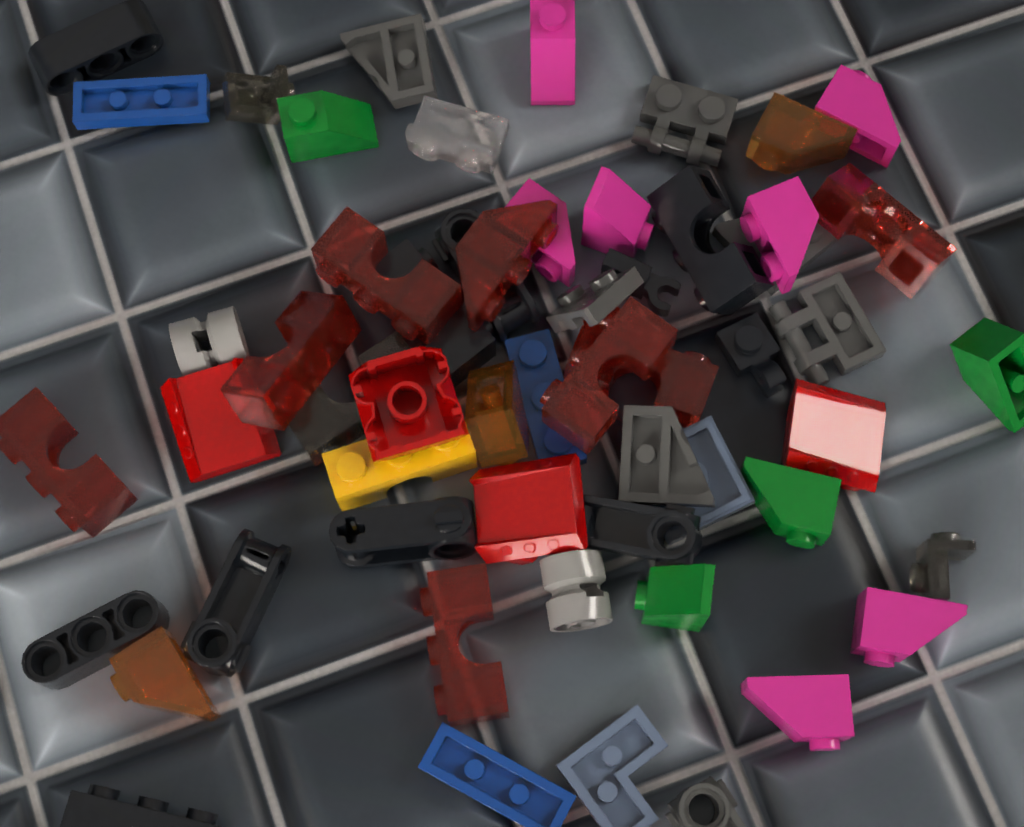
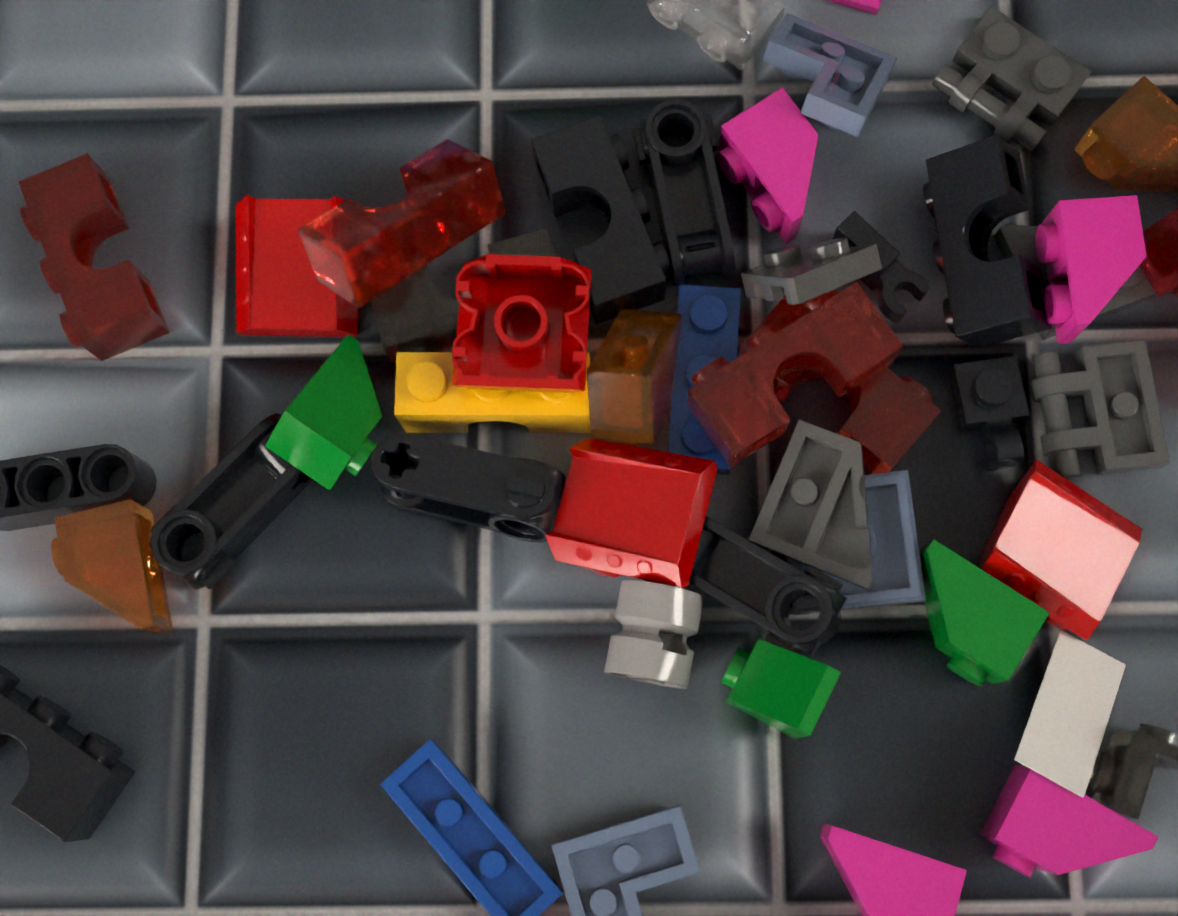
camera: 25 degrees right, 5 degrees up
light grey wheel [169,306,250,376] -> none
clear red arch [311,206,463,346] -> none
clear red arch [419,563,509,727] -> none
clear red slope [455,200,559,332] -> none
dark pink slope [581,166,655,259] -> none
none -> green slope [265,334,382,491]
none -> sand blue plate [762,13,897,137]
none -> white sticker [1014,630,1126,798]

